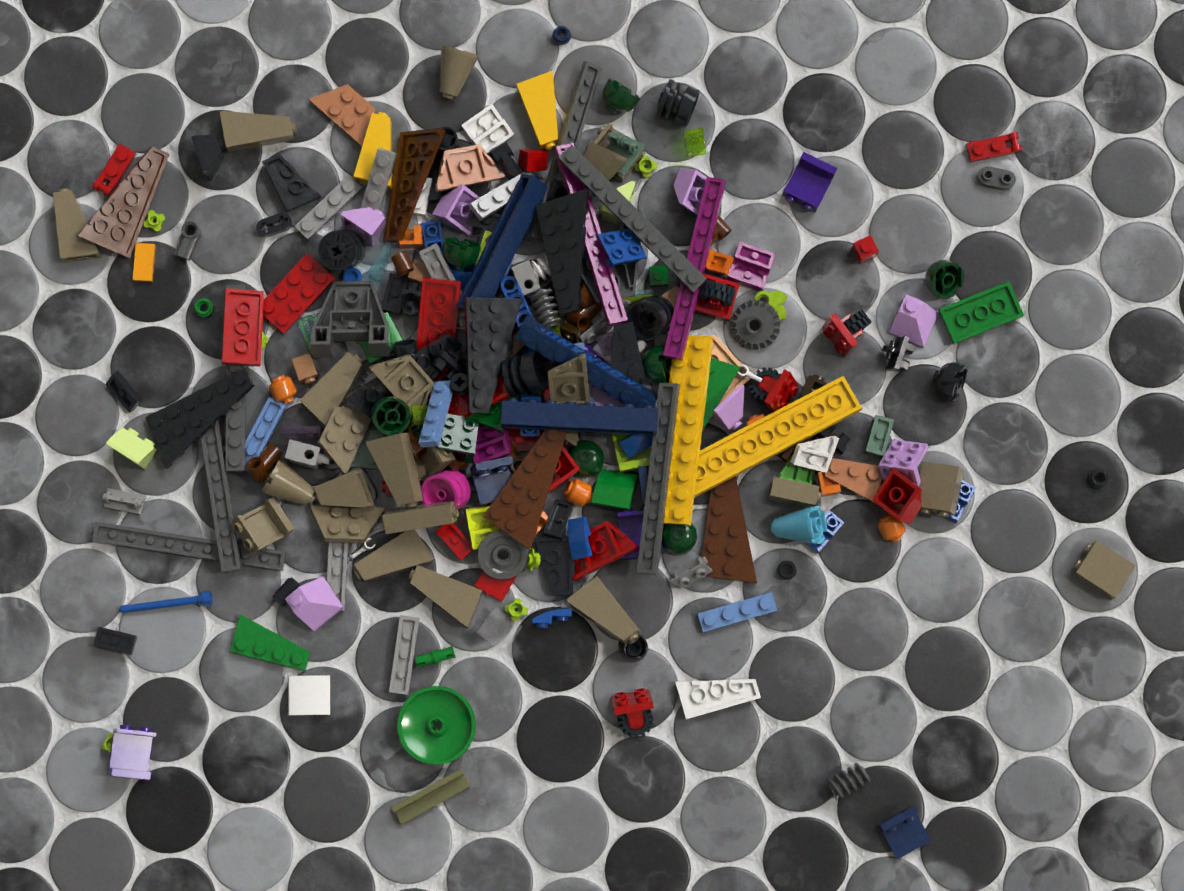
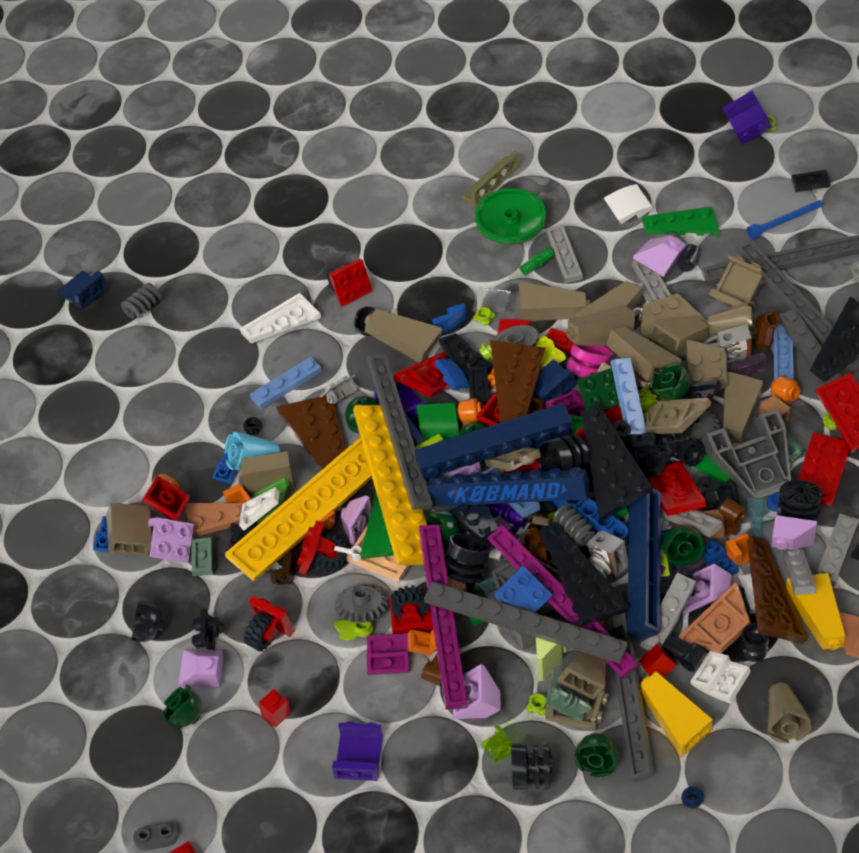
camera: 165 degrees right, 30 degrees down
green plate [938,281,1024,345] -> none

